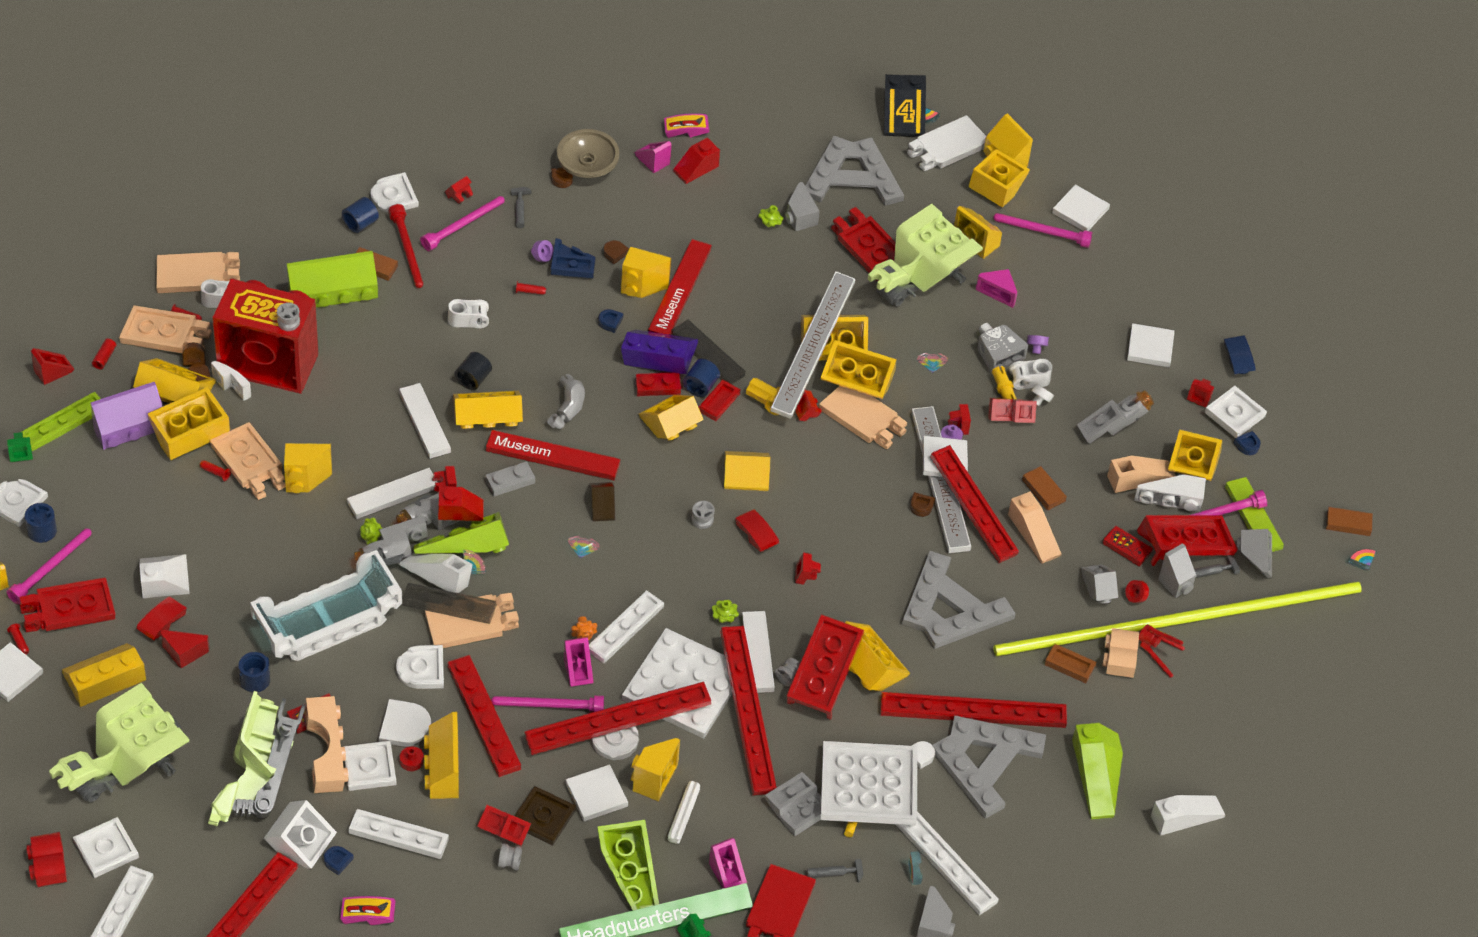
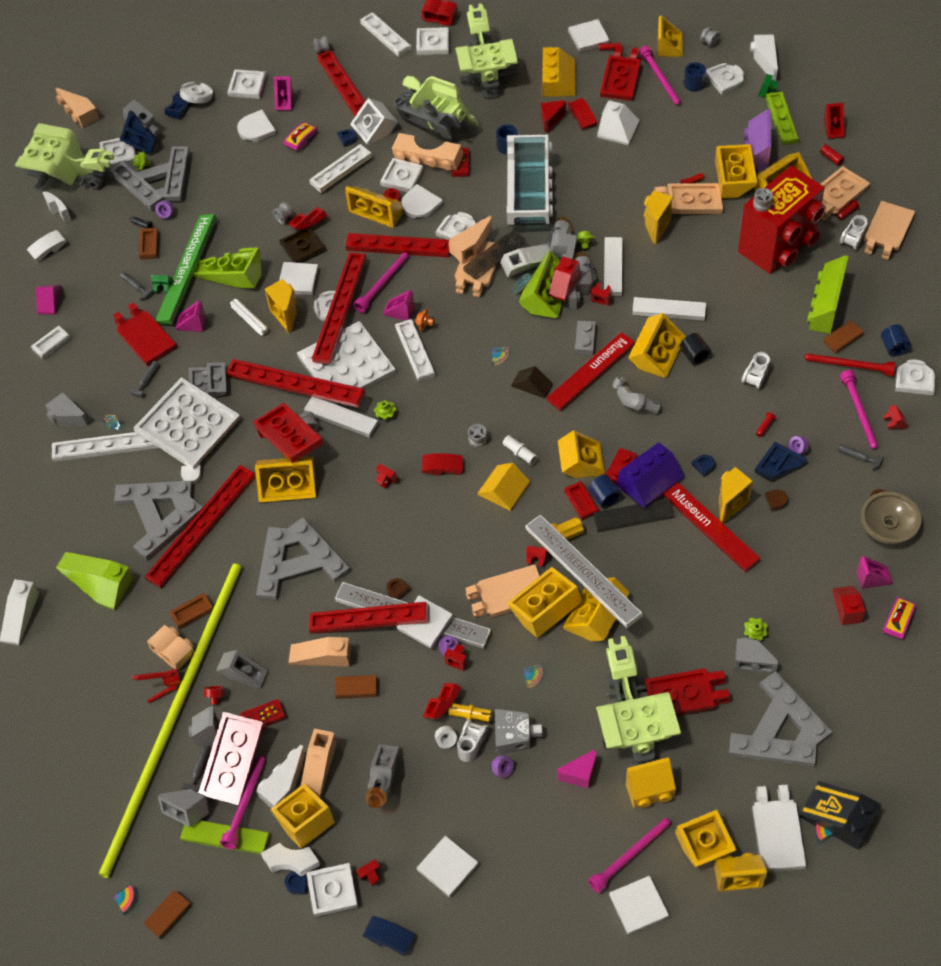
camera: 130 degrees right, 5 degrees up
none -> white tile [261,843,320,876]
none -> light nougat slope [449,216,492,264]
none -> white pin [503,435,538,466]

